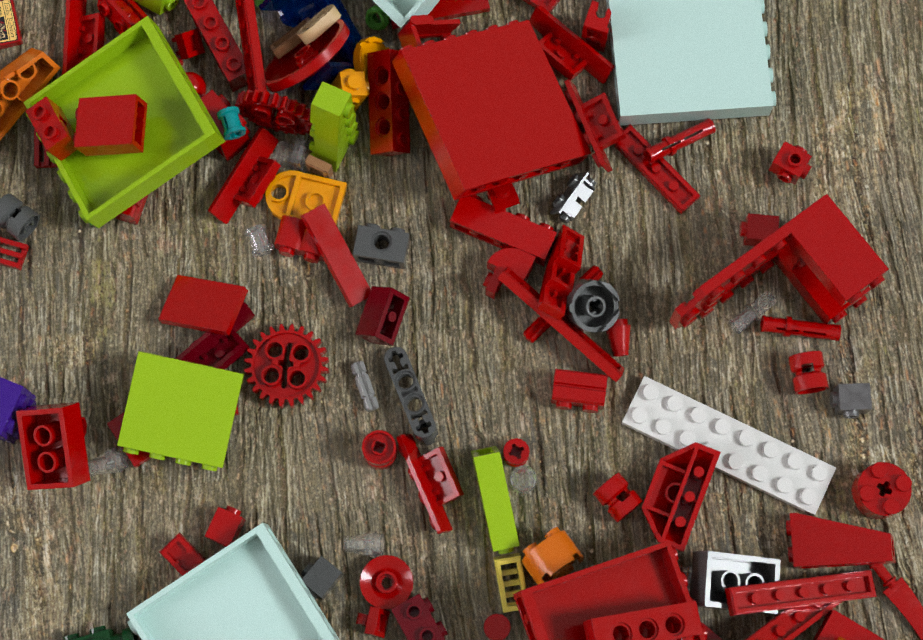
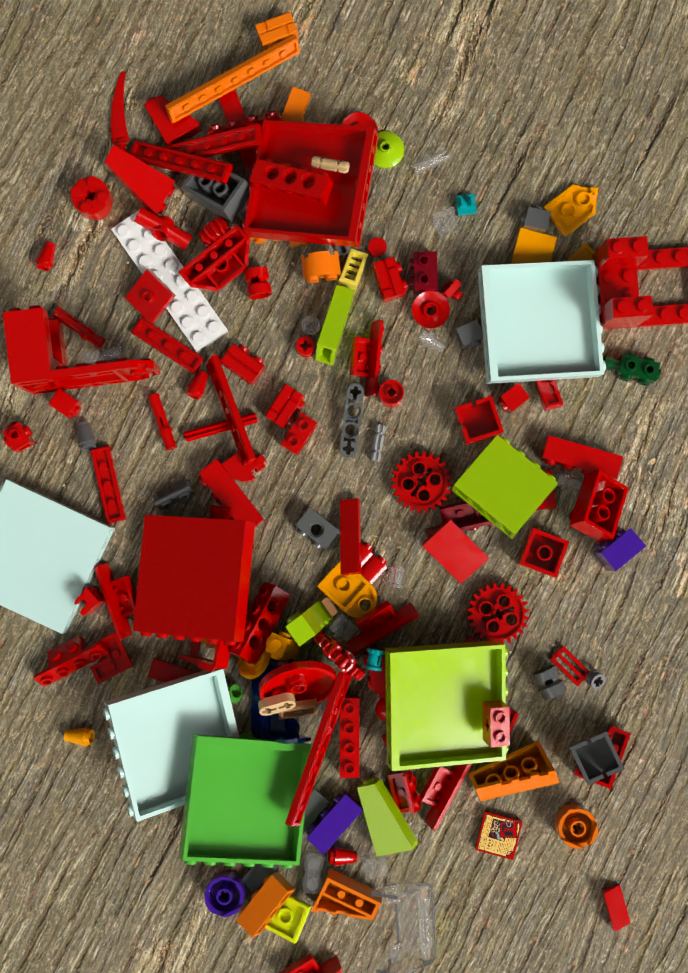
camera: 150 degrees left, 10 degrees up
red brick [73,94,147,156] -> none
red tile [172,28,205,60] -> none
dark red brick [355,286,410,346] -> none
red slope [537,224,585,320] -> none
red bracket [564,79,626,172] -> none
dark grey brick [564,279,620,333] -> none
red pin [643,118,716,164] -> none
red wheel [788,351,829,395] -> none
flat silver brick [830,383,872,419] -> none
none -> red cone [35,241,56,271]
none -> dark grey cone [77,421,97,451]
none -> red plate [125,269,176,324]
none -> red tile [131,317,205,375]
none -> red piece [134,207,192,250]
none -> red pin [147,393,177,451]
none -> red gear [199,217,231,248]
none -> red brick [264,384,306,430]
none -> red brick [280,412,318,456]
none -> red brick [372,257,408,303]
none -> red piece [453,395,504,446]
none -> red gear [466,582,530,643]
none -> red brick [517,528,570,578]
none -> red brick [540,435,623,479]

